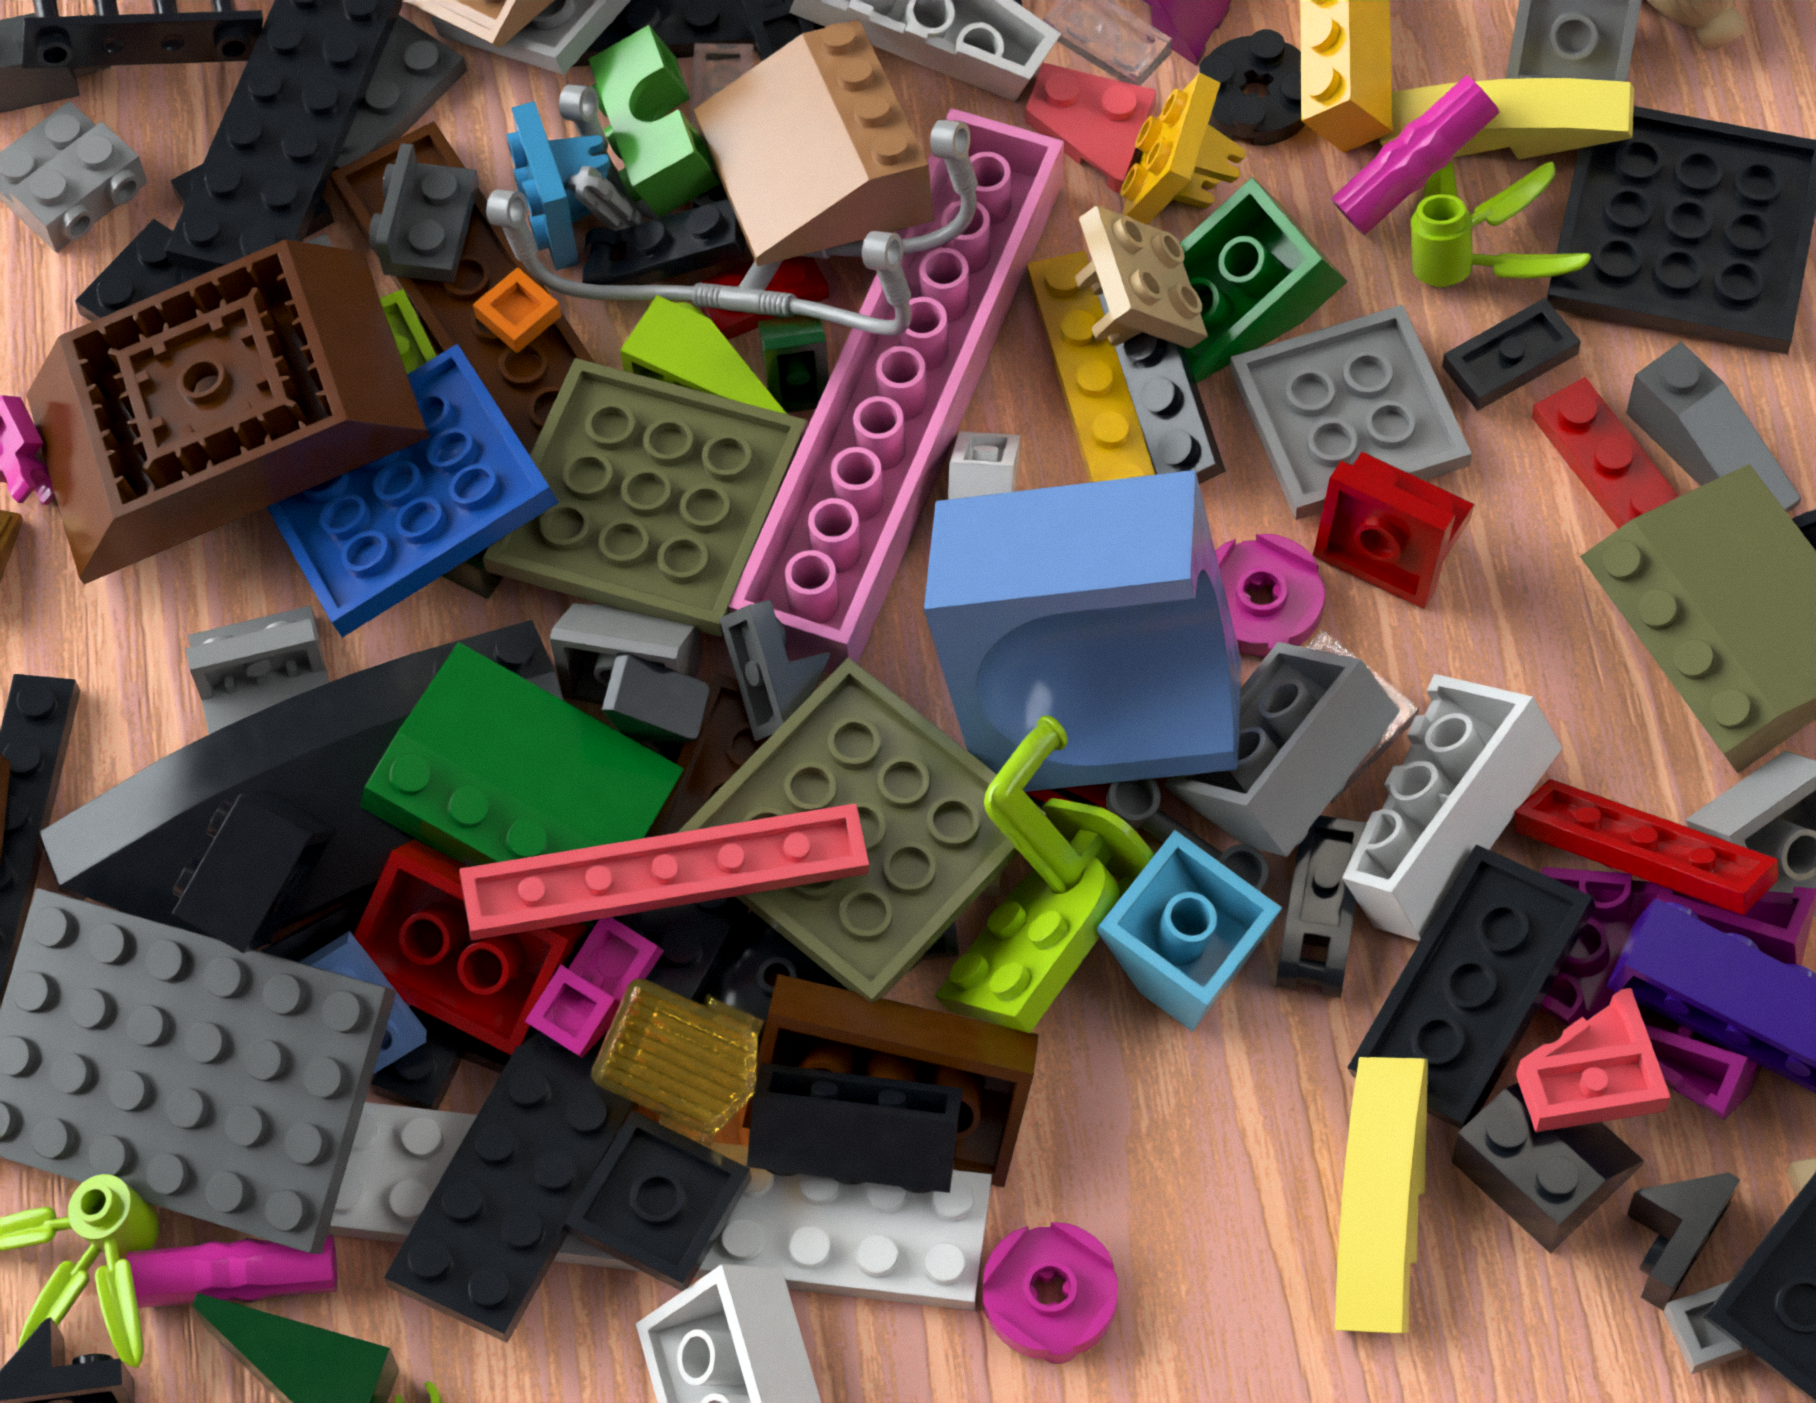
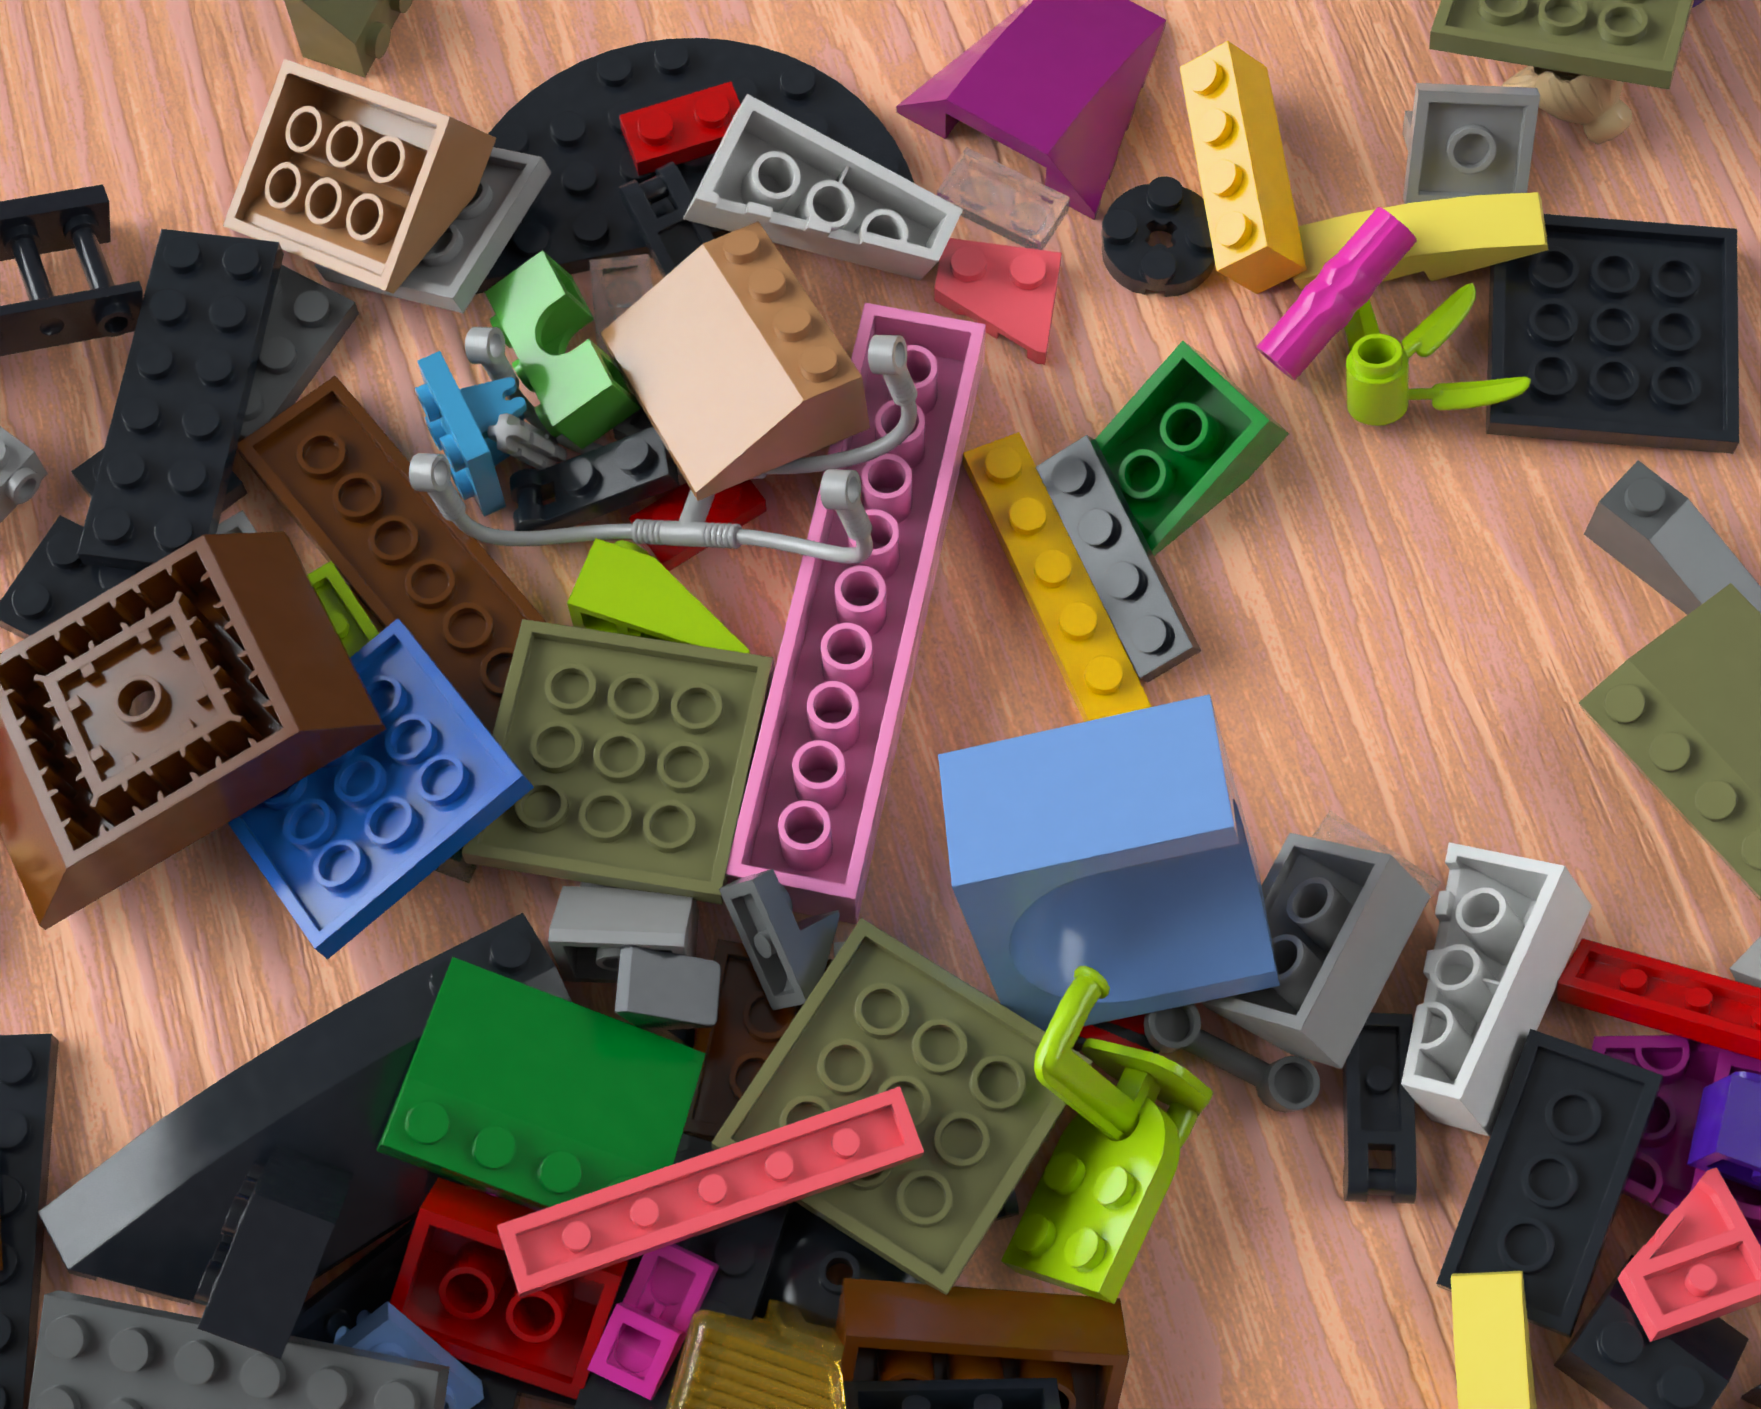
camera: 10 degrees left, 5 degrees up
light grey bracket [185,605,329,734] -> none
dark grey bracket [369,143,479,283] -> none
orange plate [473,267,562,353] -> none
dark green slope [758,314,829,413] -> none
white slope [948,431,1021,499] -> none
tan plate [1075,205,1208,349] -> none
medium azure slope [1097,830,1282,1032] -> none
yellow plate [1120,72,1246,225] -> none
dark pink plate [1215,534,1325,659] -> none
light grey plate [1230,305,1472,520] -> none
red bracket [1312,452,1474,609] -> none
black plate [1442,298,1581,411] -> none
red plate [1532,377,1679,529] -> none

